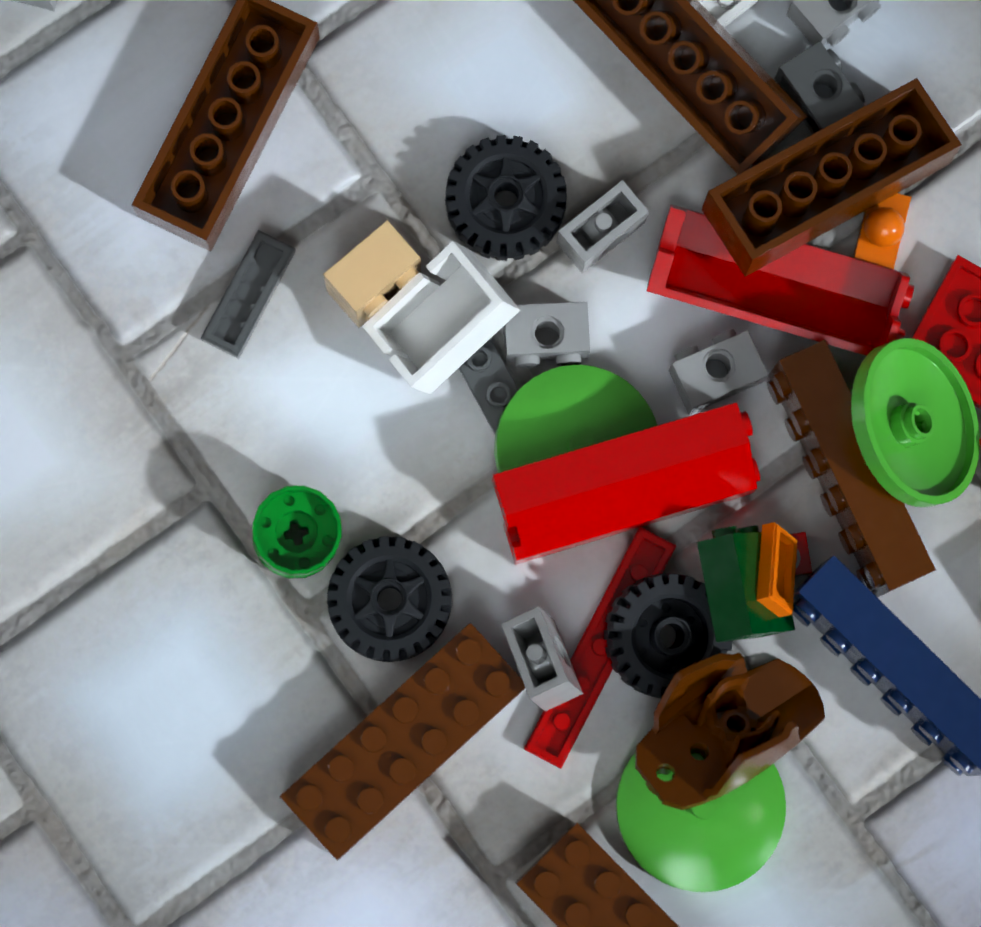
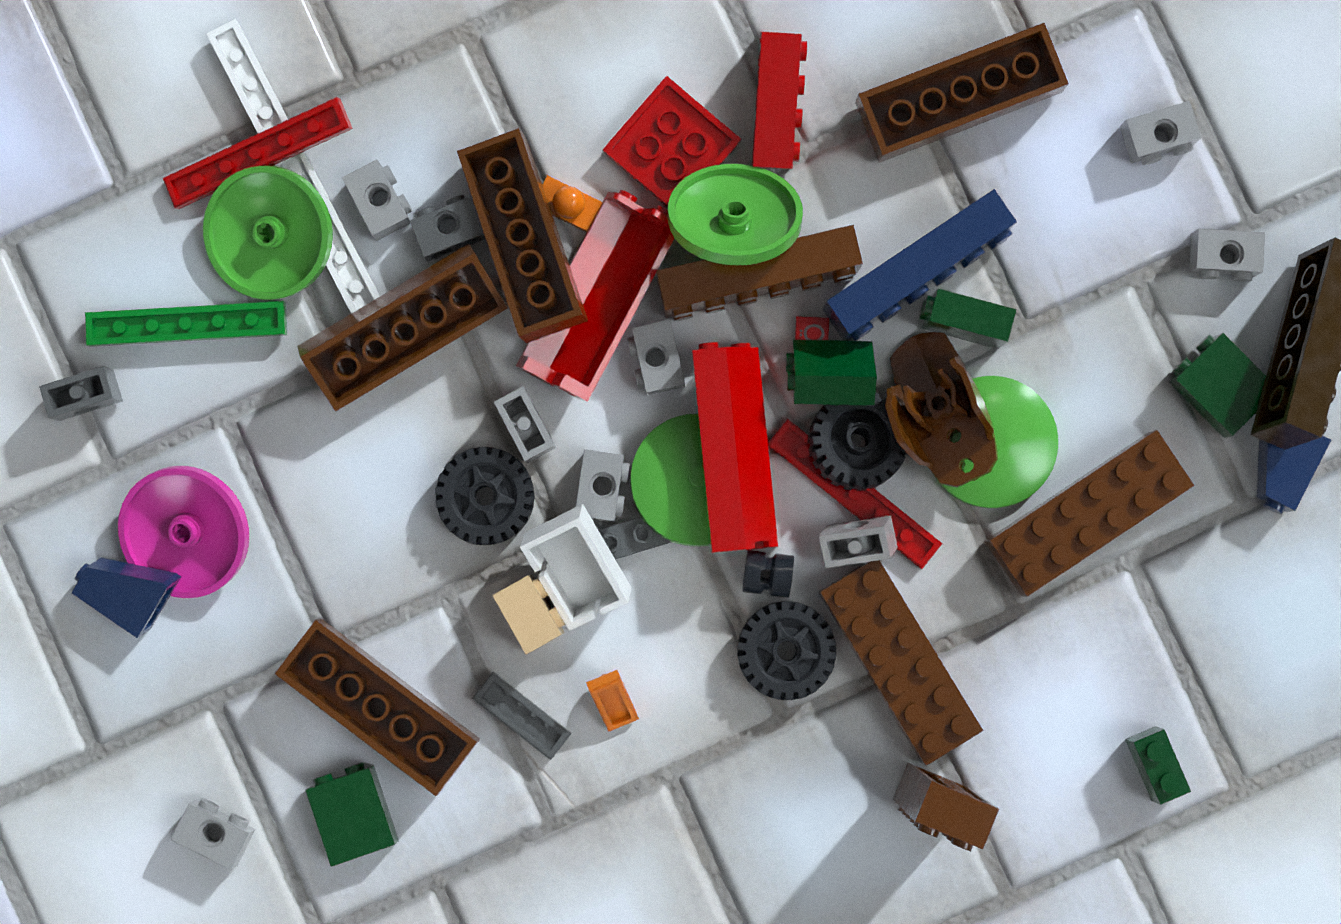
camera: 70 degrees left, 5 degrees up
green wheel [252,486,342,579] -> none
orange tile [756,522,798,618] -> none
none -> dark green brick [306,762,399,867]
none -> orange tile [586,670,639,732]
none -> black wheel [742,550,794,598]
none -> reddish brown brick [893,762,999,852]
none -> dark green brick [919,288,1017,349]

